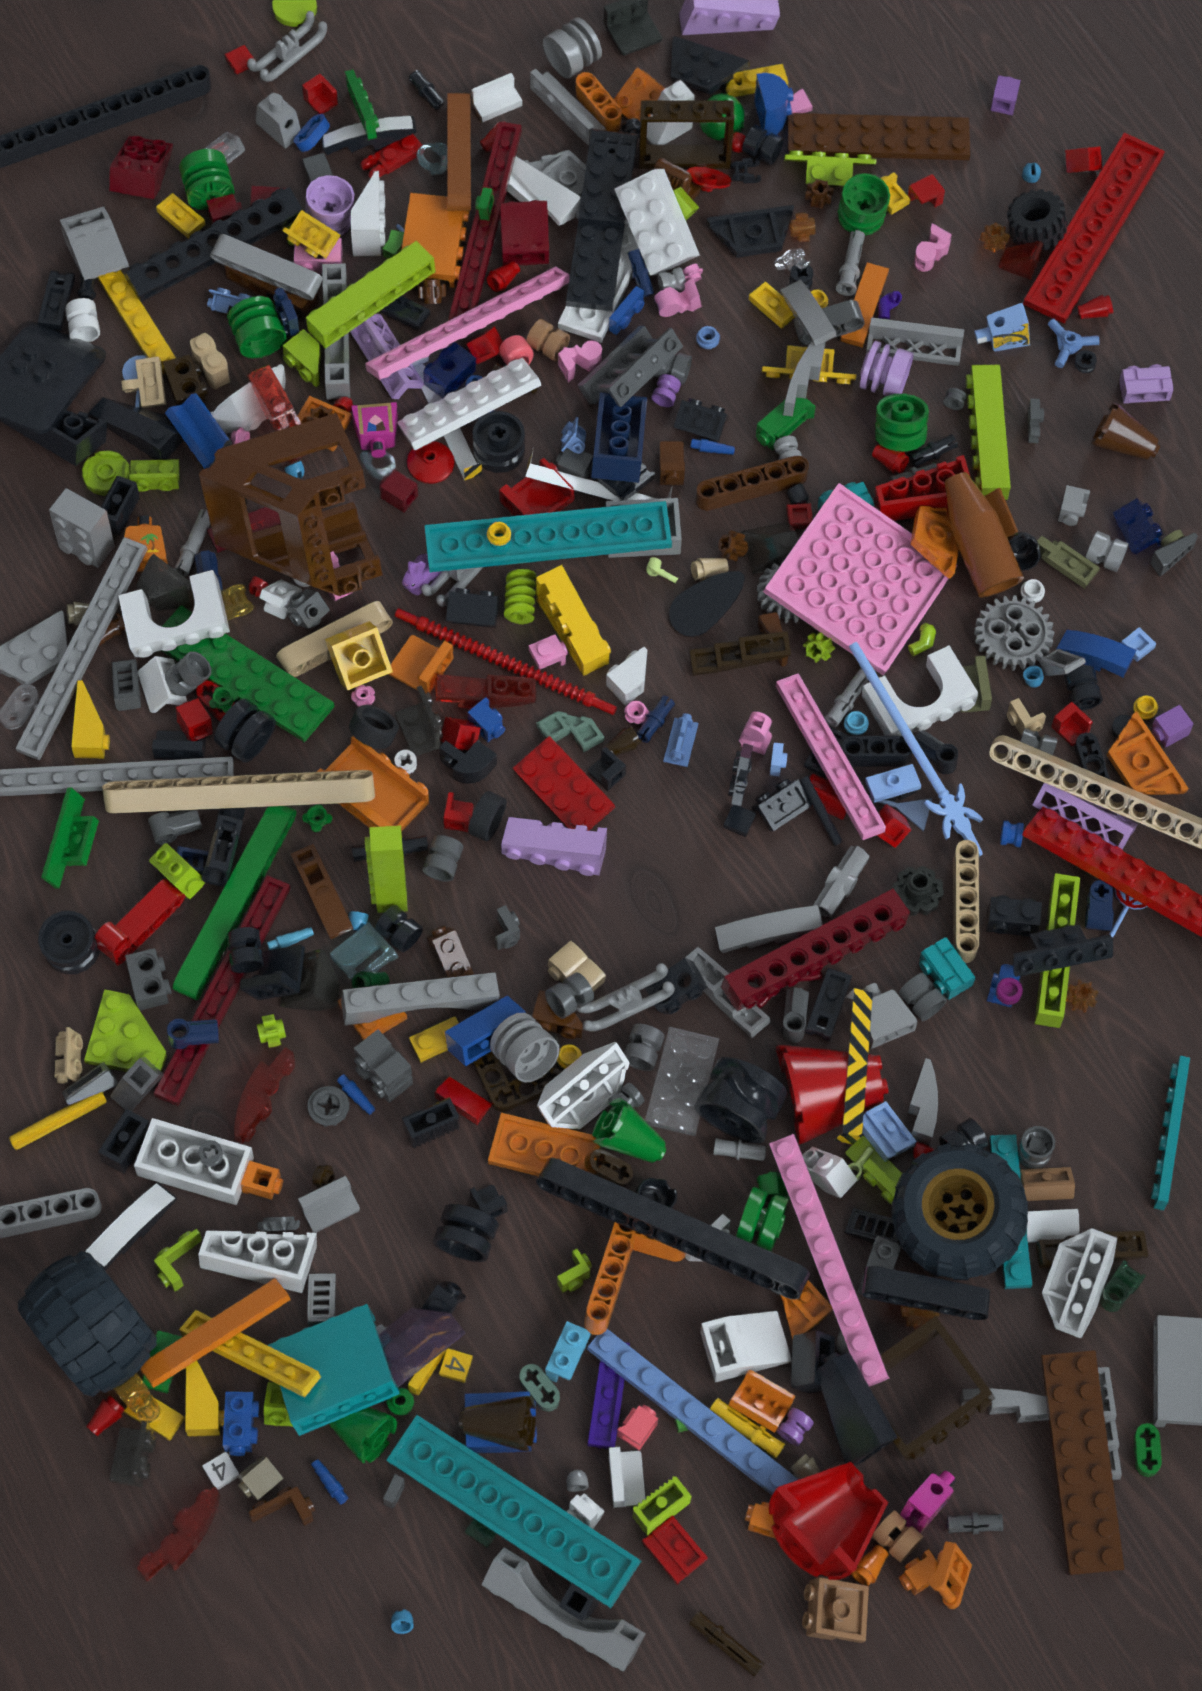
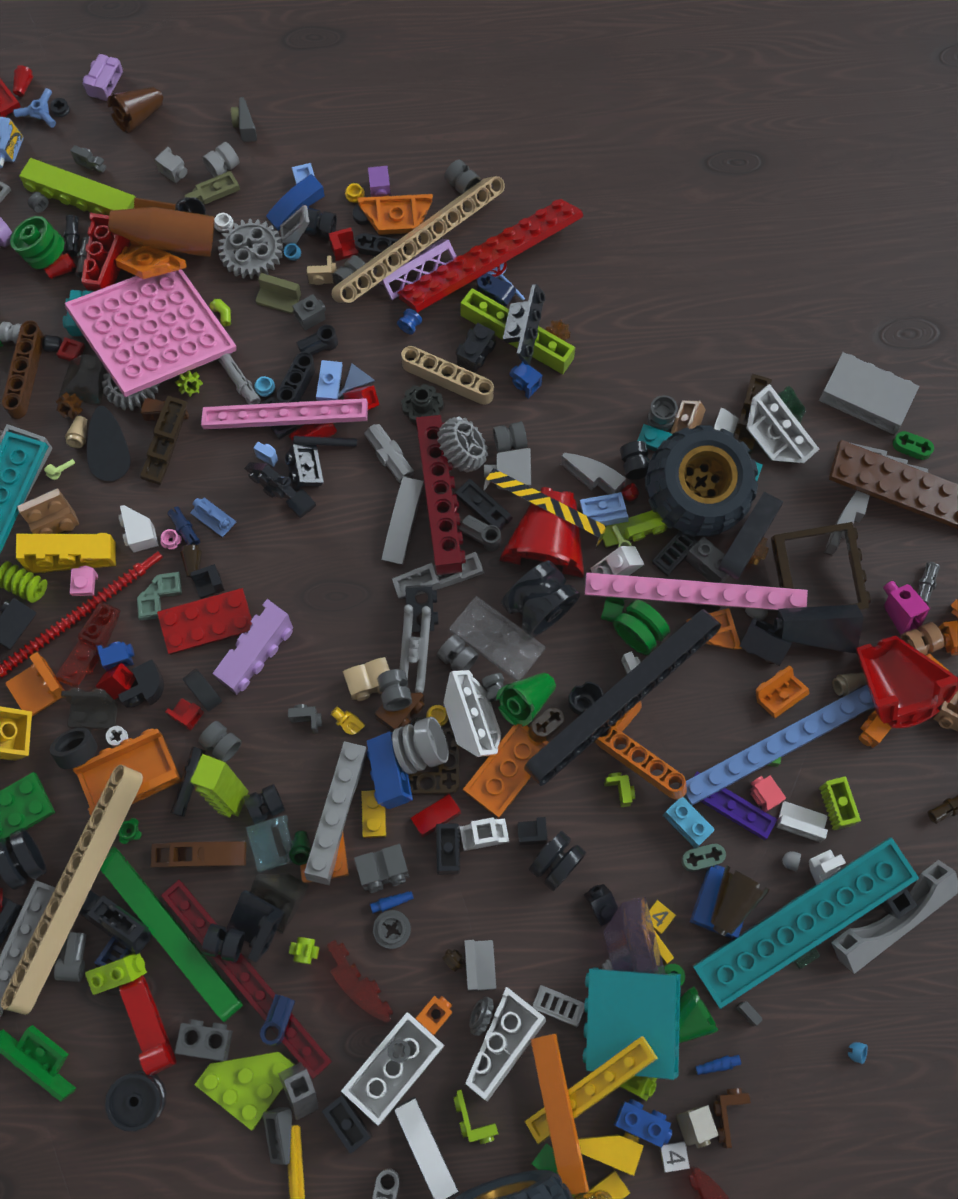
camera: 65 degrees left, 5 degrees up
tan hinge [54,1027,83,1084] -> none
medium azure animal [267,927,314,950] -> none
dark azure hinge [348,911,369,931] -> none
bright pink plate [351,685,375,707] -> none
bracket [426,925,474,978] -> none
red plate [642,1515,708,1585] -> none
white slope [700,1311,792,1382] -> none
yellow pin [710,1398,785,1459] -> none
light grey axle [714,1138,766,1161] -> none
bright pink leg [739,712,772,755] -> none
medium lavender wheel [777,1408,814,1446] -> none
light blue piece [849,642,983,857] -> none
white arch [862,646,978,736] -> none
teal brick [919,937,976,1000] -> none
magenta tile [996,978,1023,1005] -> none
clear blue bracket [1113,498,1164,554] -> none
teal plate [1151,1056,1190,1210] -> none
none -> medium nougat plate [17,488,79,534]
none -> dark grey brick [292,294,326,331]
none -> yellow piece [331,706,365,735]
none -> light grey gear [437,416,488,473]
none -> white brick [460,817,509,851]

